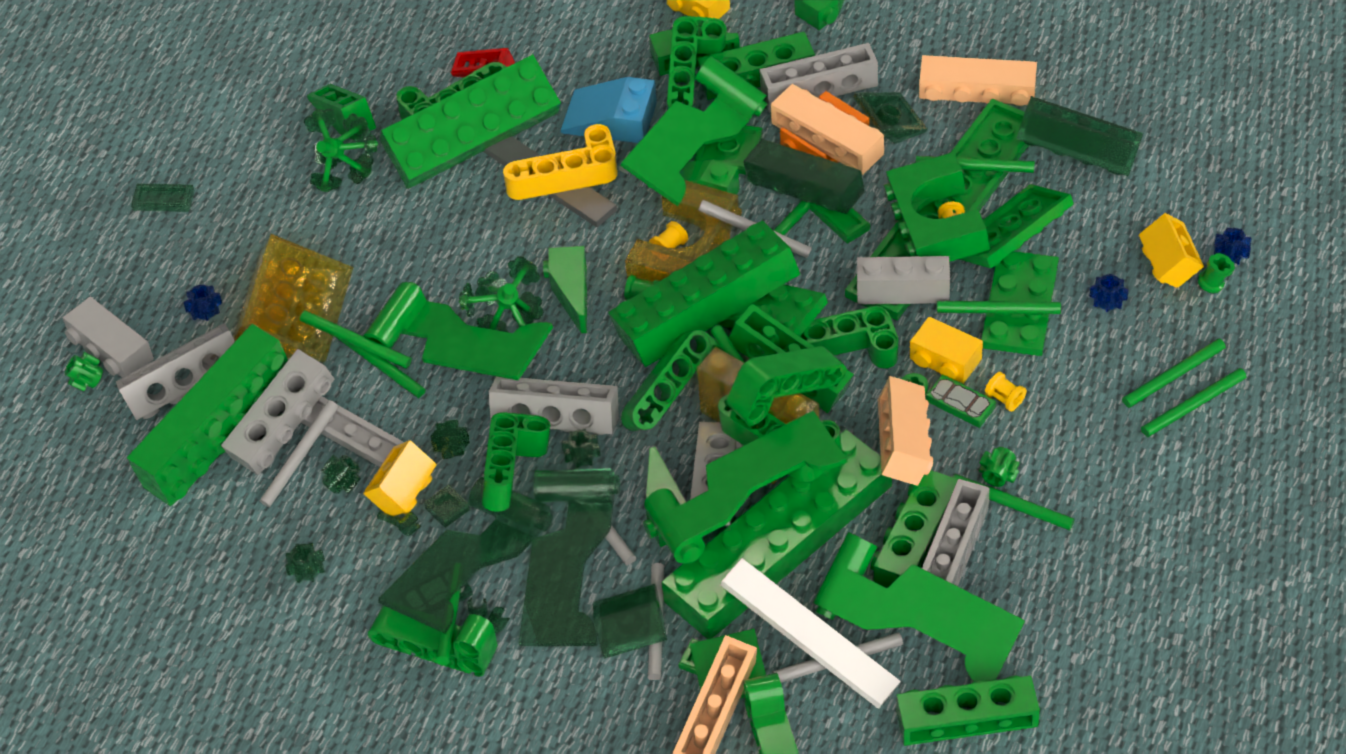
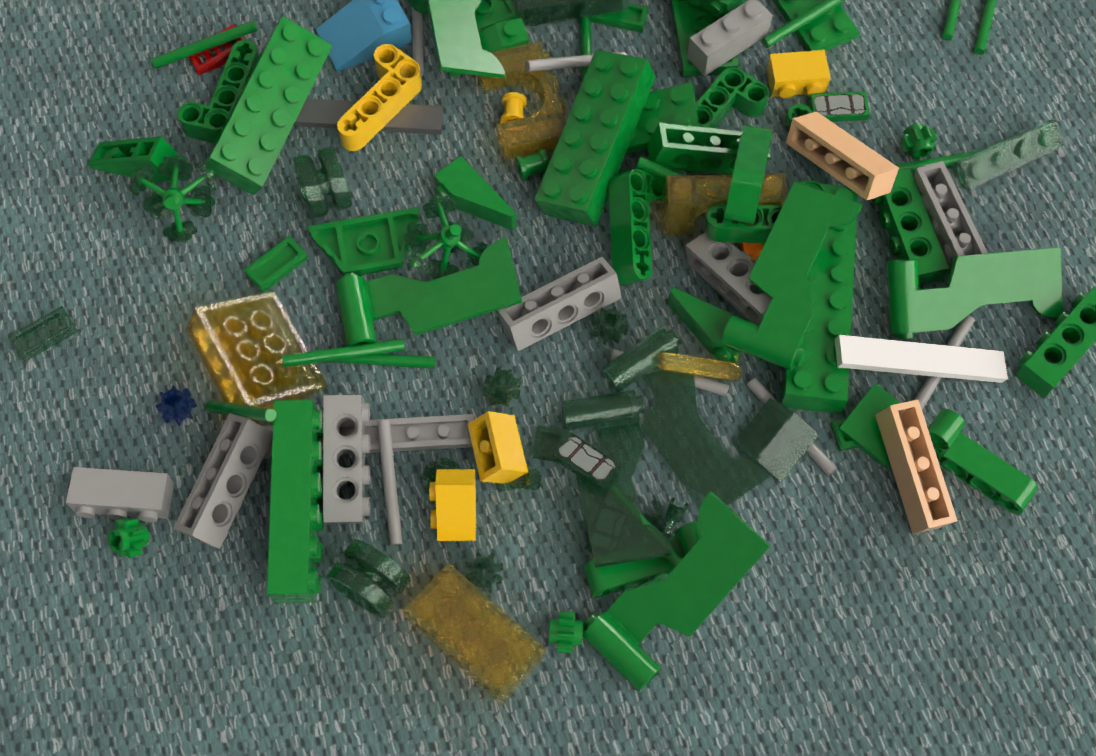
camera: 45 degrees left, 15 degrees up
green beam [482,412,551,512] -> none
yellow bush [985,372,1027,412] -> none
none -> green bar [152,20,258,69]
none -> green bar [205,400,277,422]
none -> green tile [243,236,308,293]
none -> clear green wheel [293,146,352,219]
none -> green wing [308,207,420,276]
none -> clear green wheel [326,539,411,618]
none -> clear yellow brick [403,563,546,706]
none -> yellow brick [429,469,476,541]
none -> green gear [549,611,583,653]
none -> tile [551,432,621,491]
none -> green door [582,491,771,692]
none -> clear yellow axle [658,352,742,381]
none -> clear green plate [955,120,1063,190]

